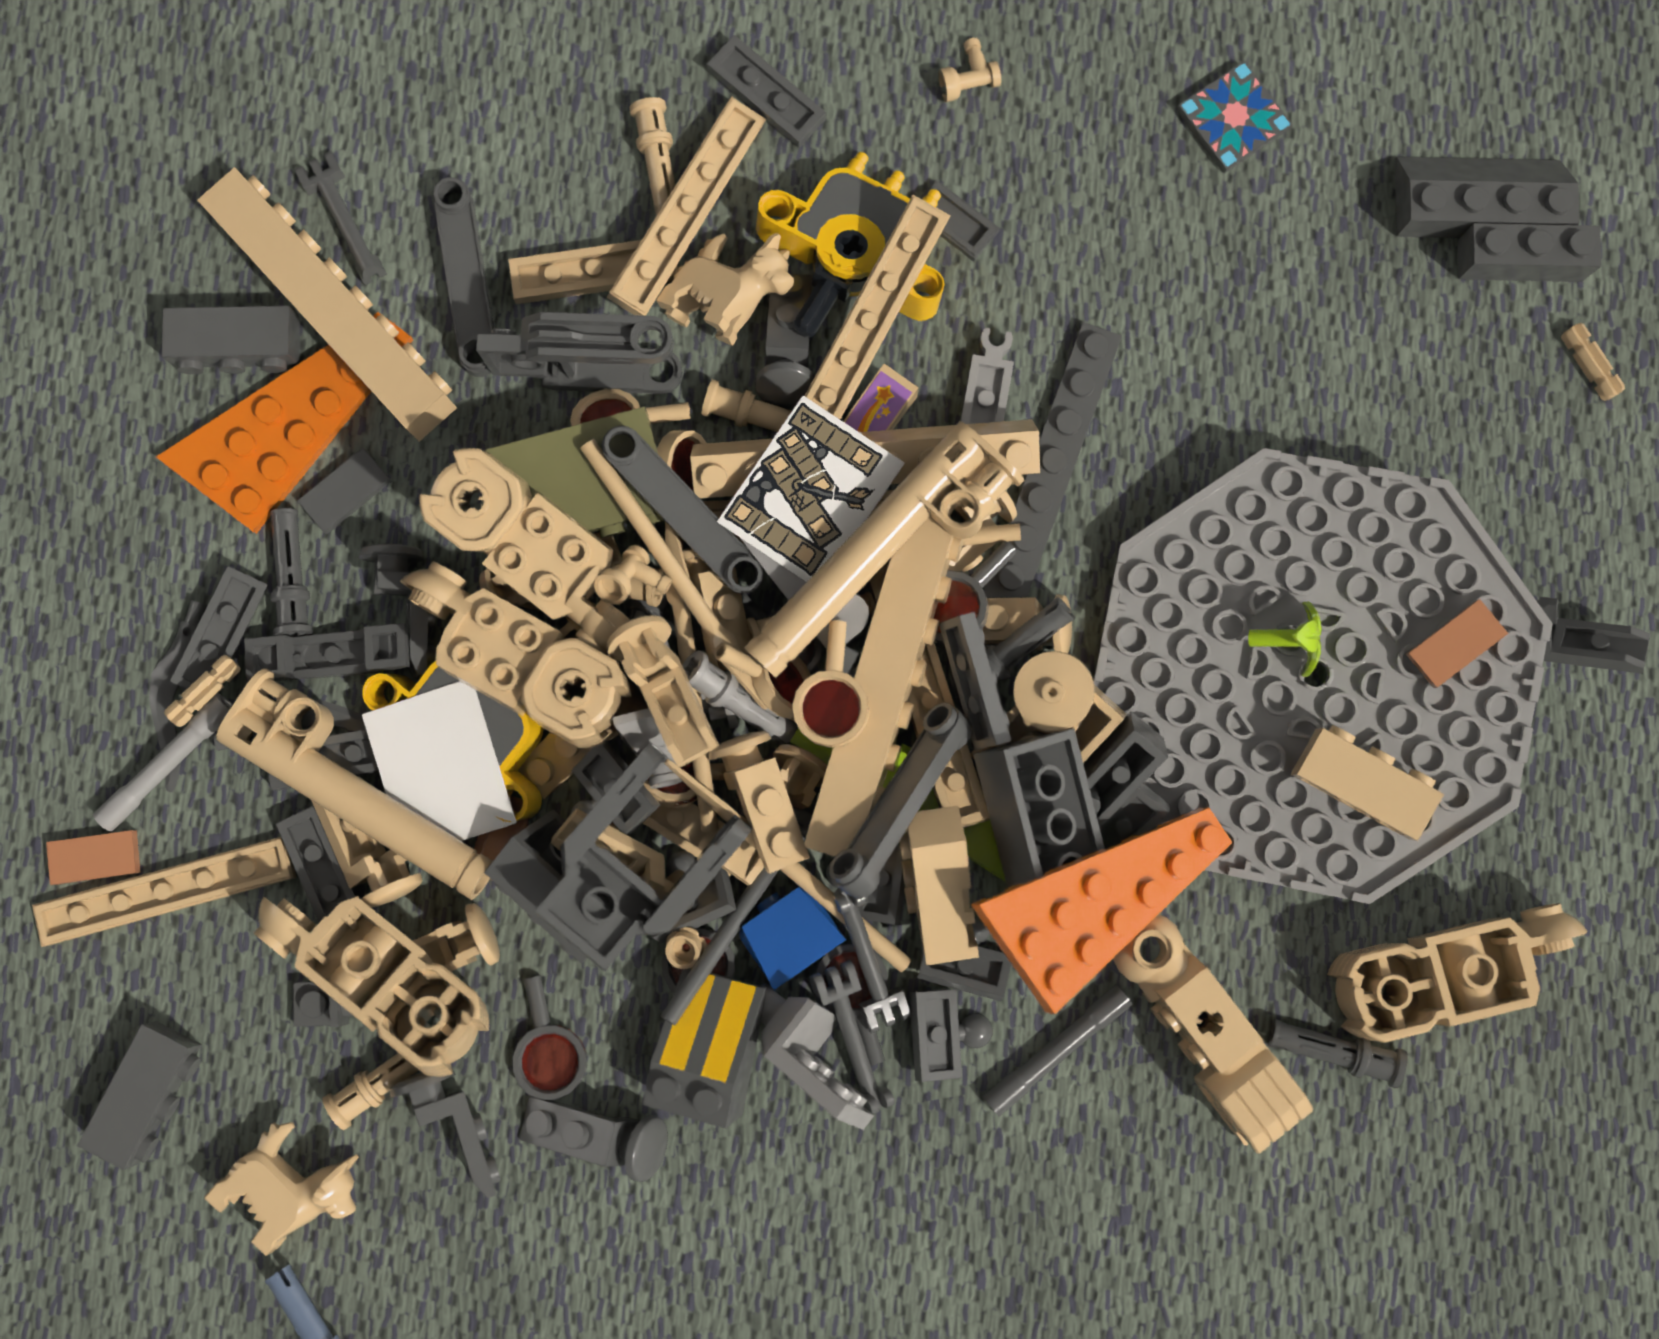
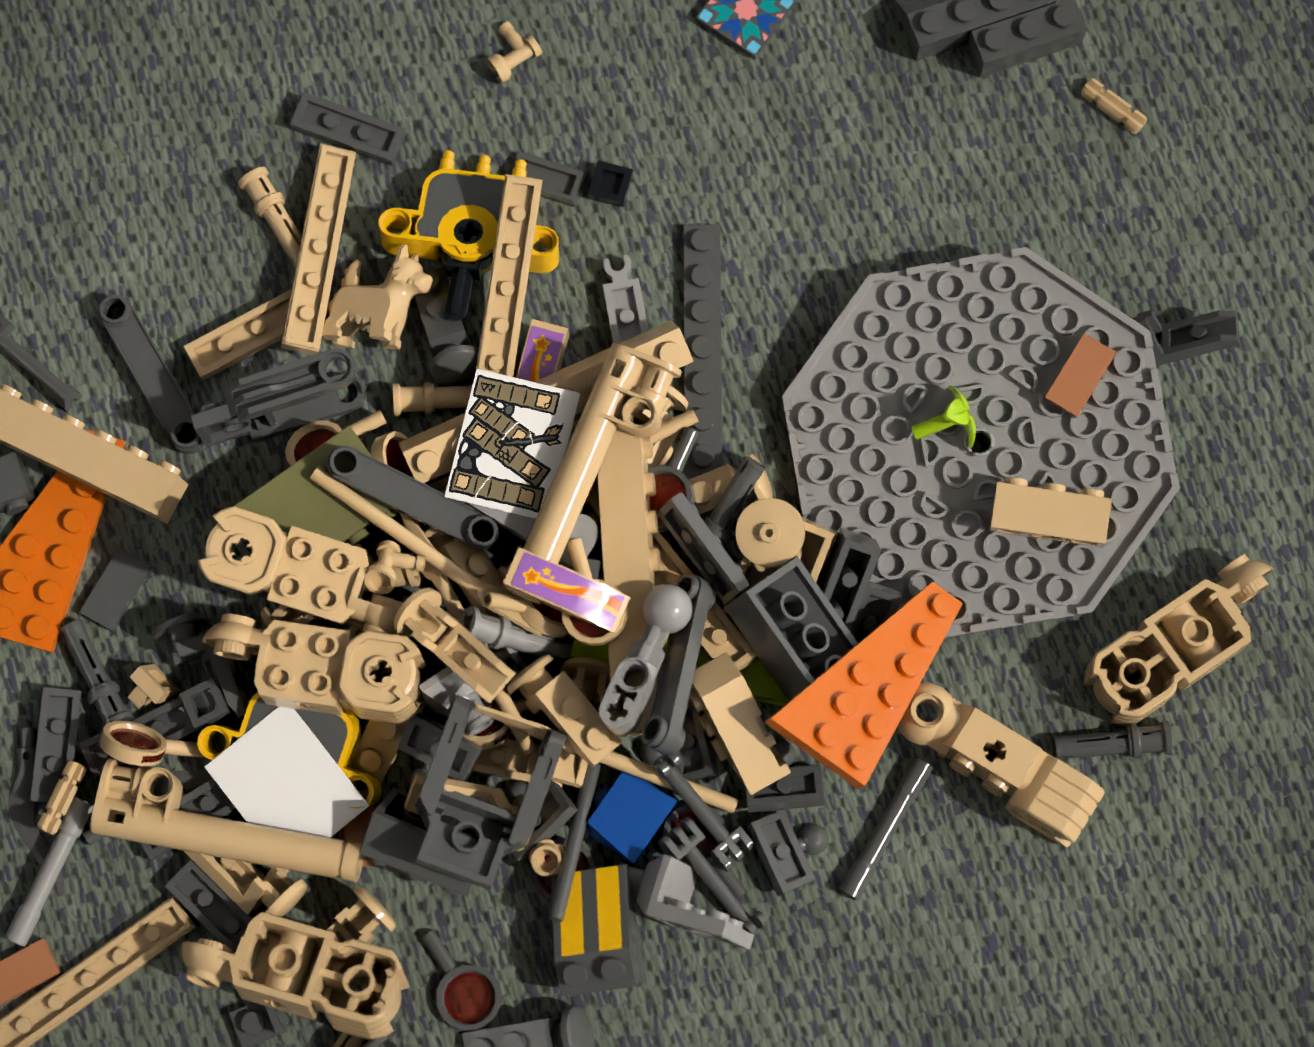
camera: 20 degrees left, 5 degrees down
none -> tan piece [99,721,204,766]
none -> tan tile [128,664,180,709]
none -> slope [503,547,630,634]
none -> black plate [588,160,633,208]
none -> light grey beam [599,584,692,736]

